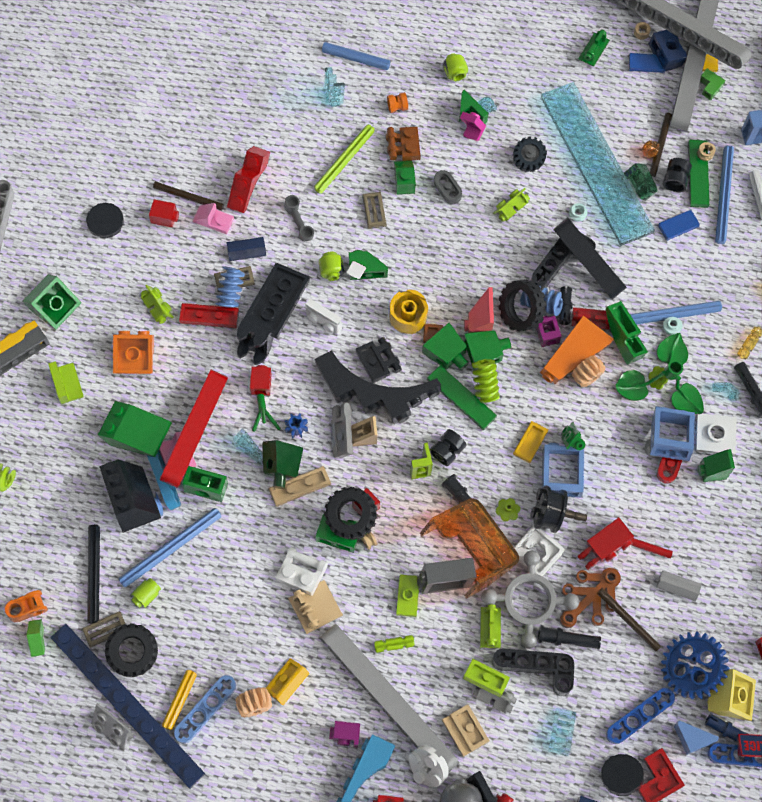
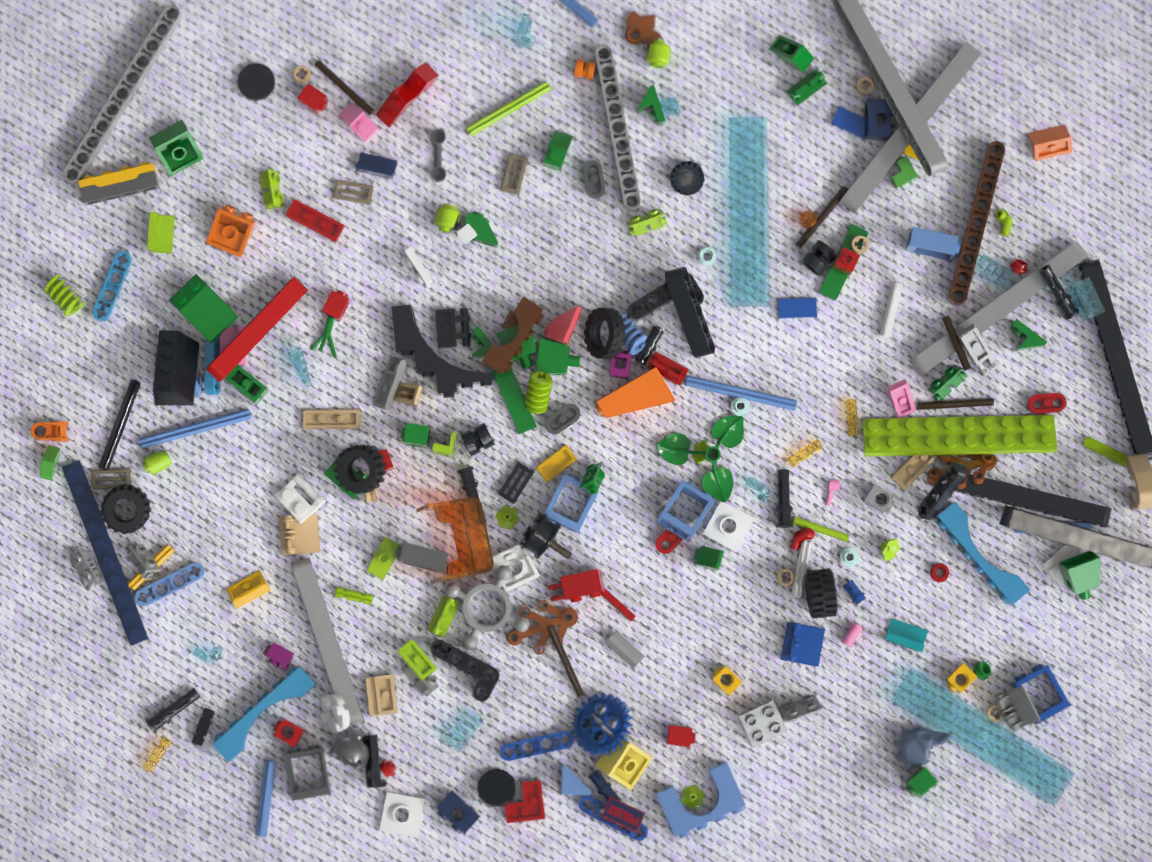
camera: 25 degrees right, 15 degrees up
medium blue piece [215,266,245,308] -> none
light nougat gear [235,687,272,718] -> none
black hinge [237,263,310,365] -> none
dark green torso [262,440,303,489] -> none
blue gear [284,413,308,438] -> none
dark orange plate [386,126,421,161] -> none
yellow brick [389,289,428,334] -> none
dark pink bracket [460,112,486,141] -> none
black pin [537,625,601,649] -> none
light nougat gear [572,356,606,387] -> none
green slope [605,301,648,365] -> none
clear green leg [624,163,658,201] -> none
medium blue axle [715,145,734,244] -> none
none -> dark azure beam [92,251,132,322]
none -> light grey hinge [127,544,161,580]
none -> clear light blue arm [193,647,223,663]
none -> tan bush [293,65,311,84]
none -> green brick [401,423,431,448]
none -> green slope [472,326,493,359]
none -> reddish brown arch [482,297,544,376]
none -> black tile [498,462,534,504]
none -> dark grey plate [545,404,580,435]
none -> light grey beam [595,45,641,212]
none -> dark orange plate [625,11,661,45]
none -> green slope [769,35,814,73]
none -> red brick [833,247,860,275]

